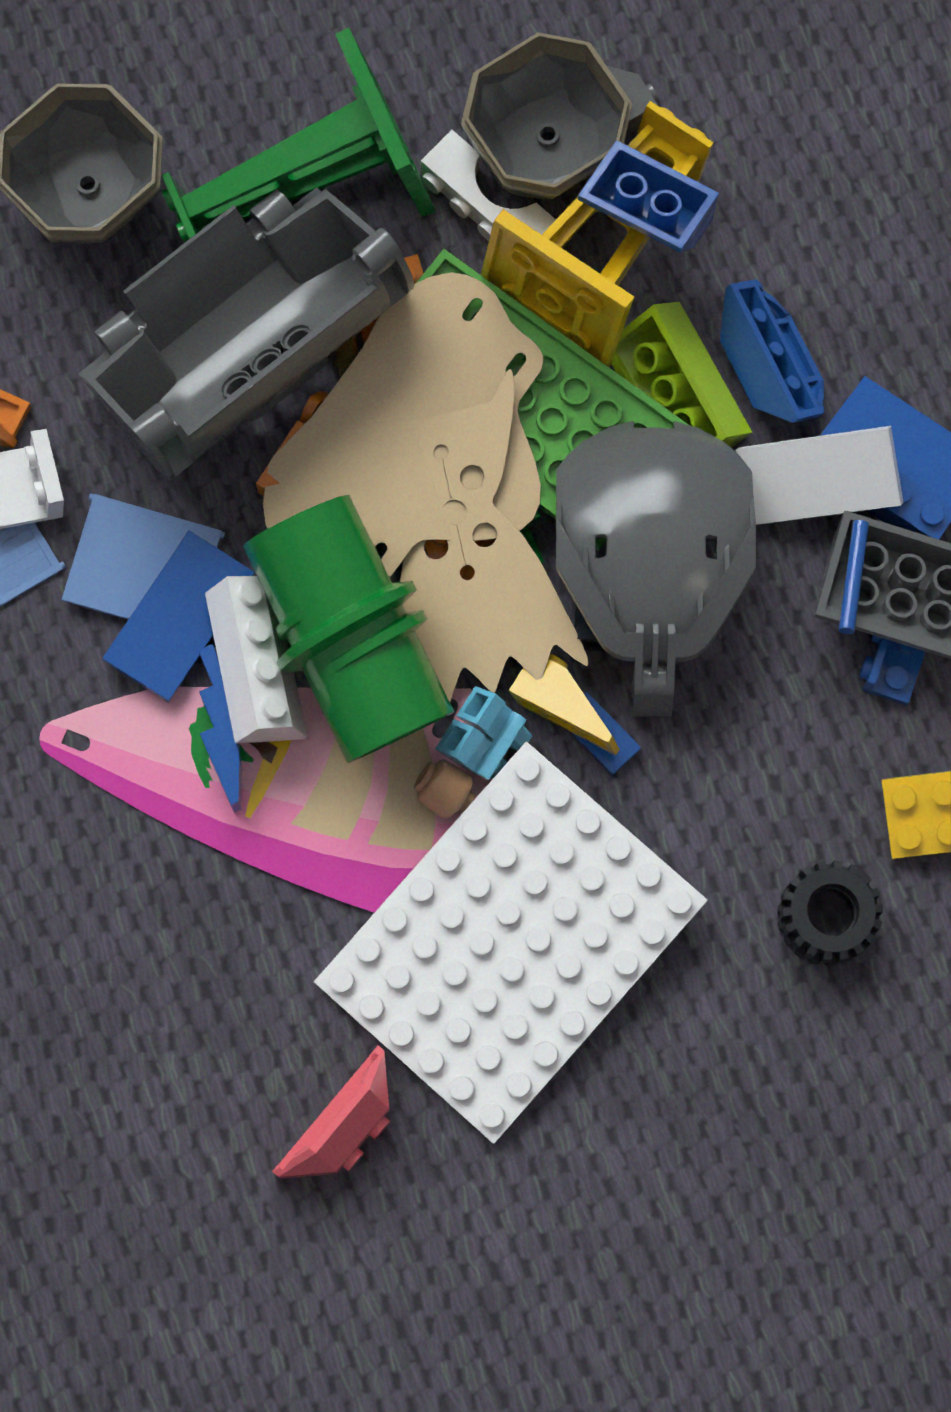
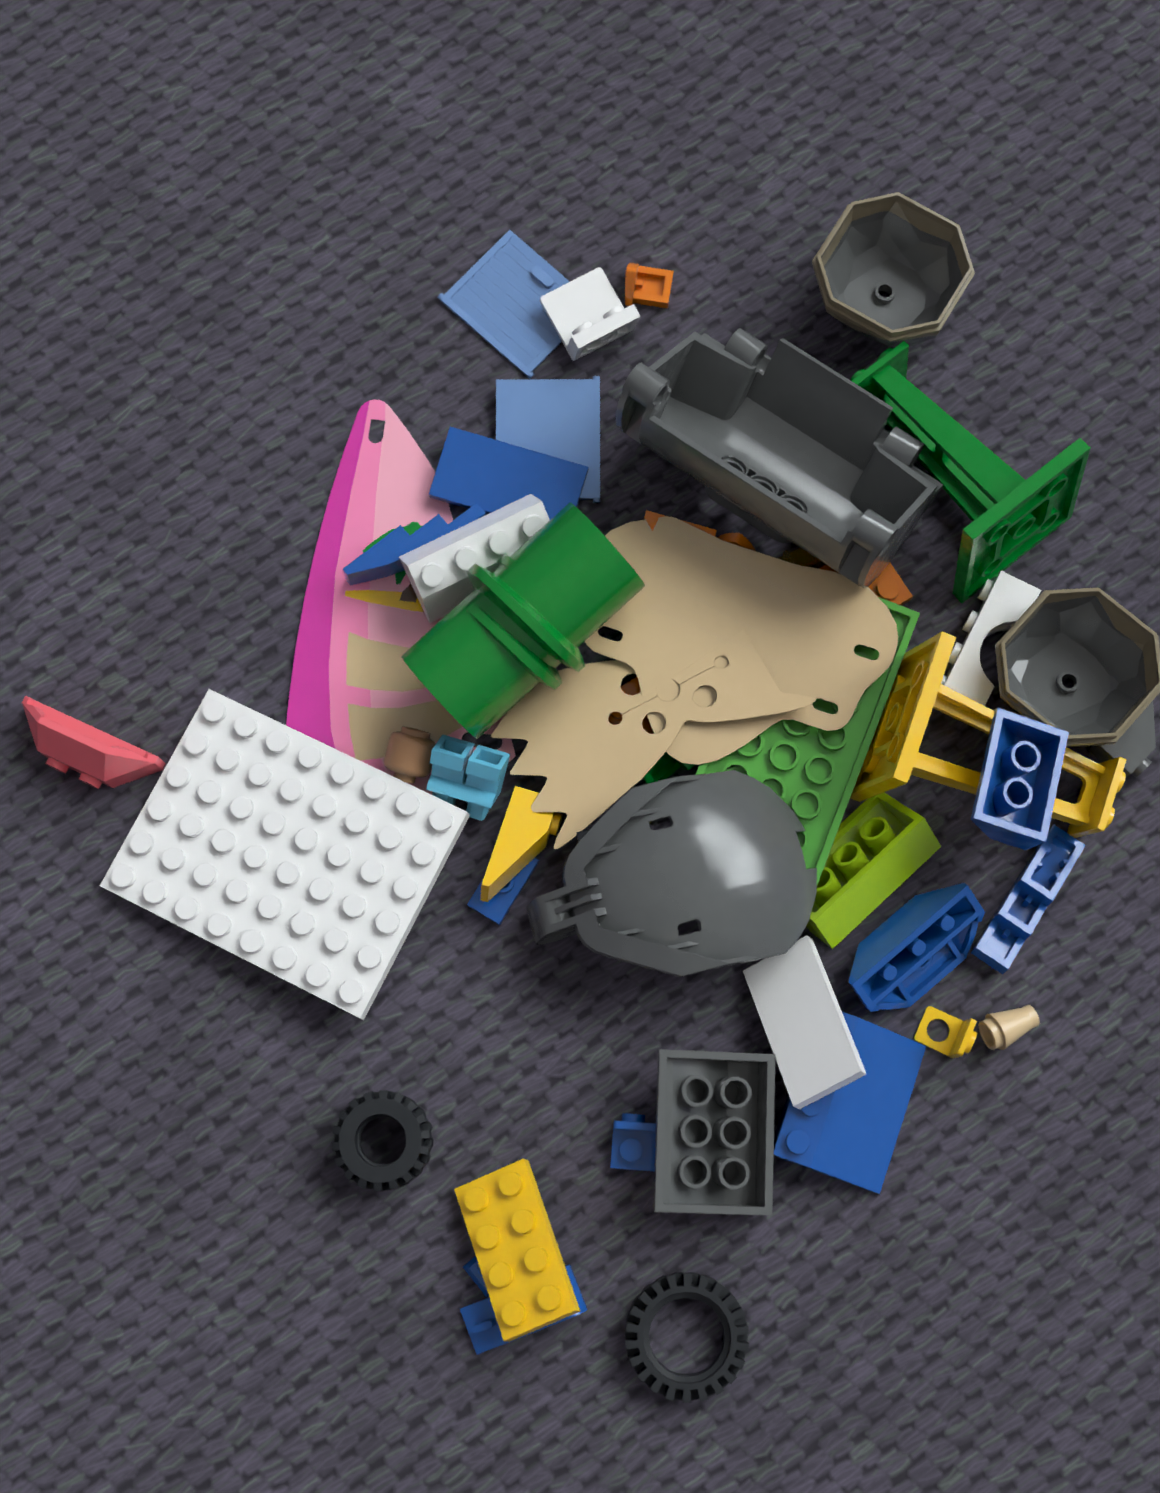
camera: 80 degrees right, 0 degrees up
blue bar [839,520,869,634] -> none
none -> yellow bracket [914,1006,977,1059]
none -> blue slope [971,824,1086,974]
none -> tan cone [979,1005,1040,1050]

